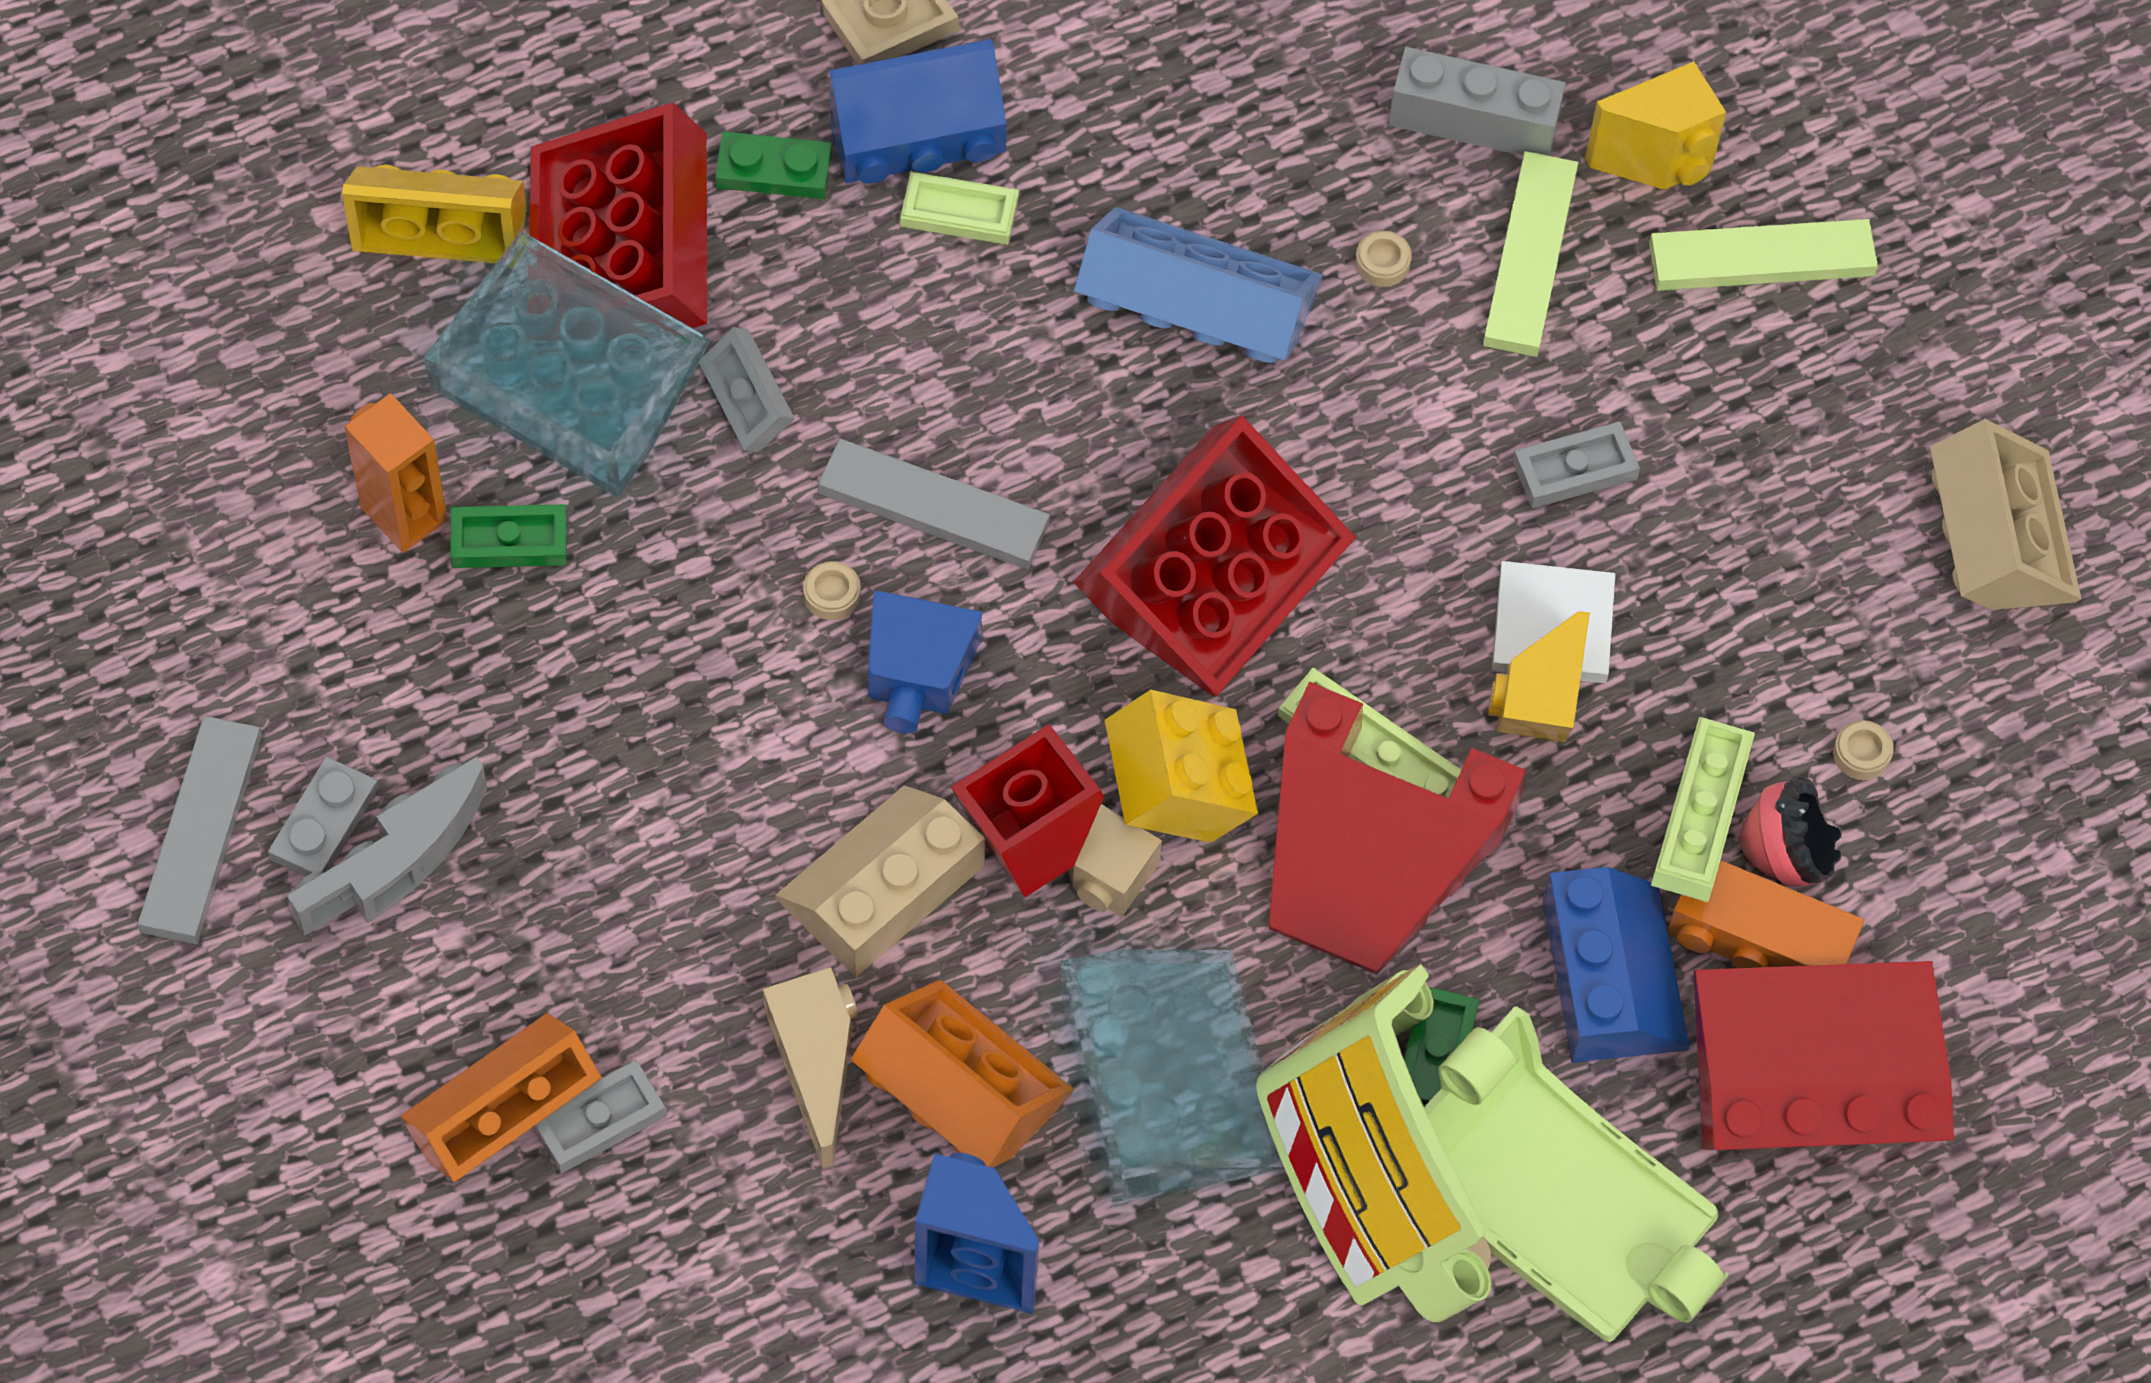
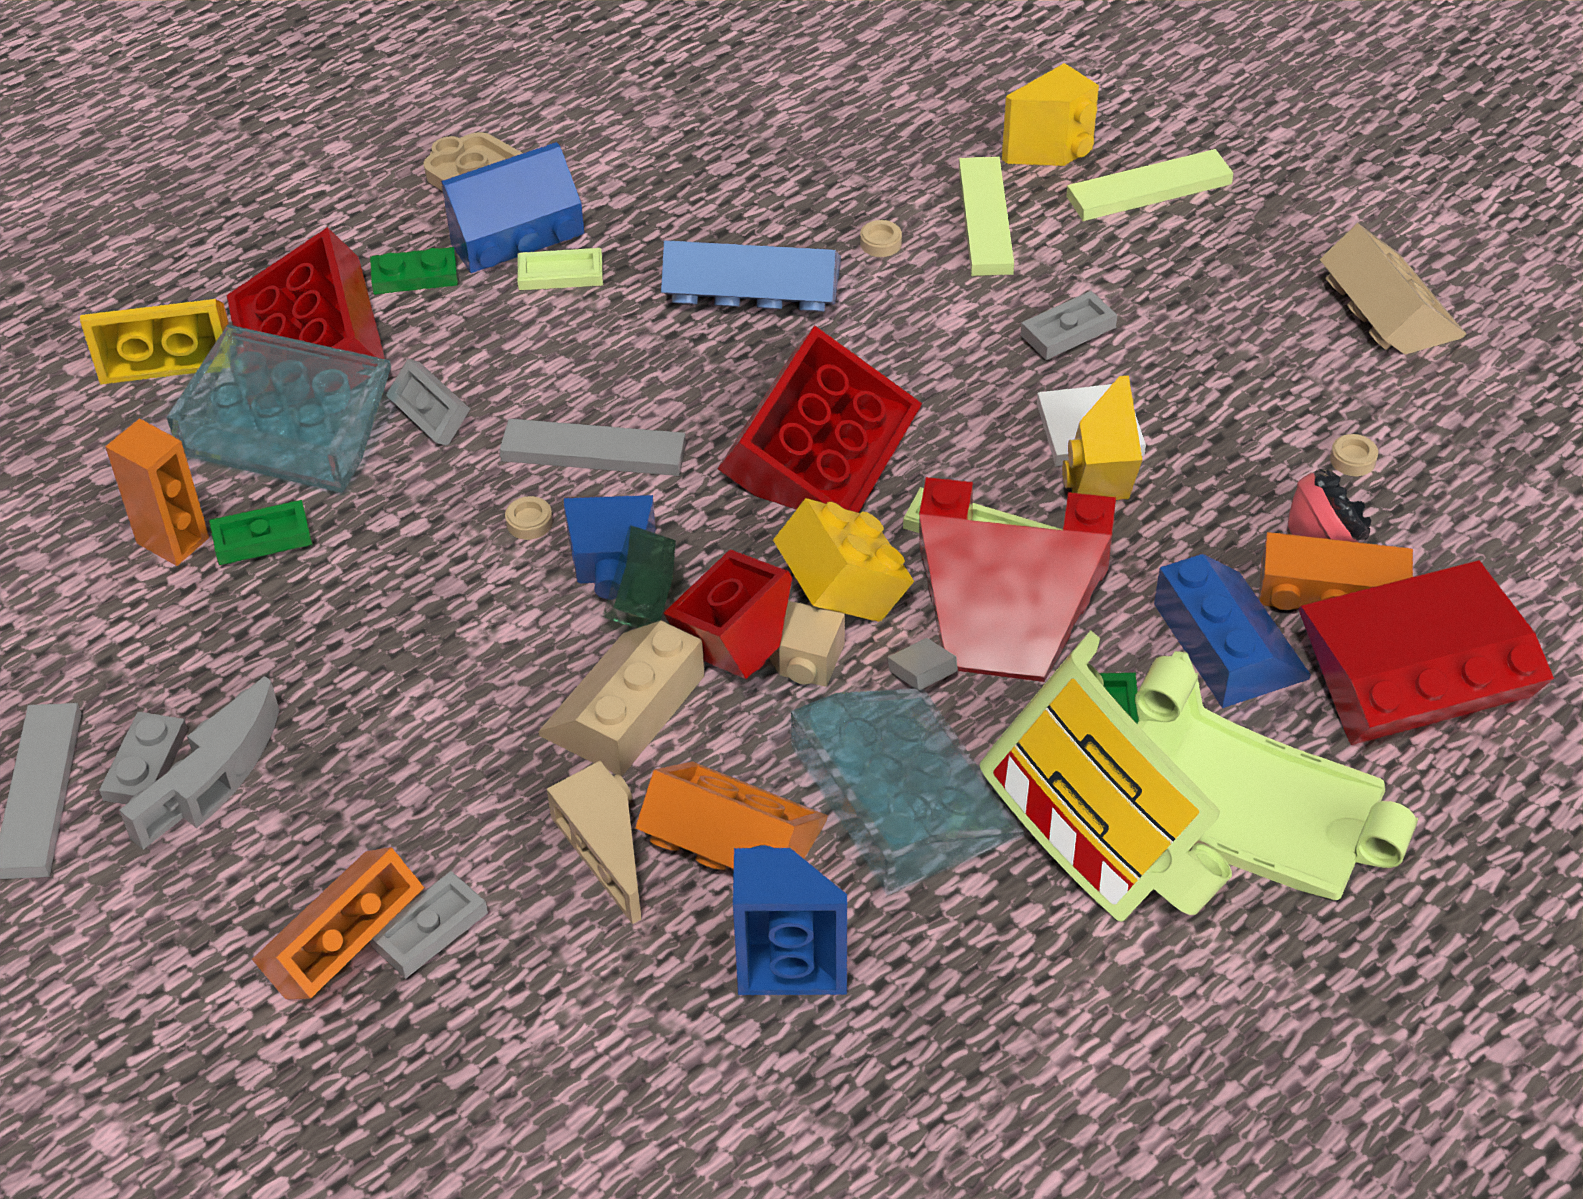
camera: 10 degrees left, 15 degrees down
light grey brick [1388,46,1566,156] -> none
yellowish green tile [1651,717,1755,902] -> none
none -> clear green slope [602,525,676,628]
none -> light grey tile [888,638,958,691]

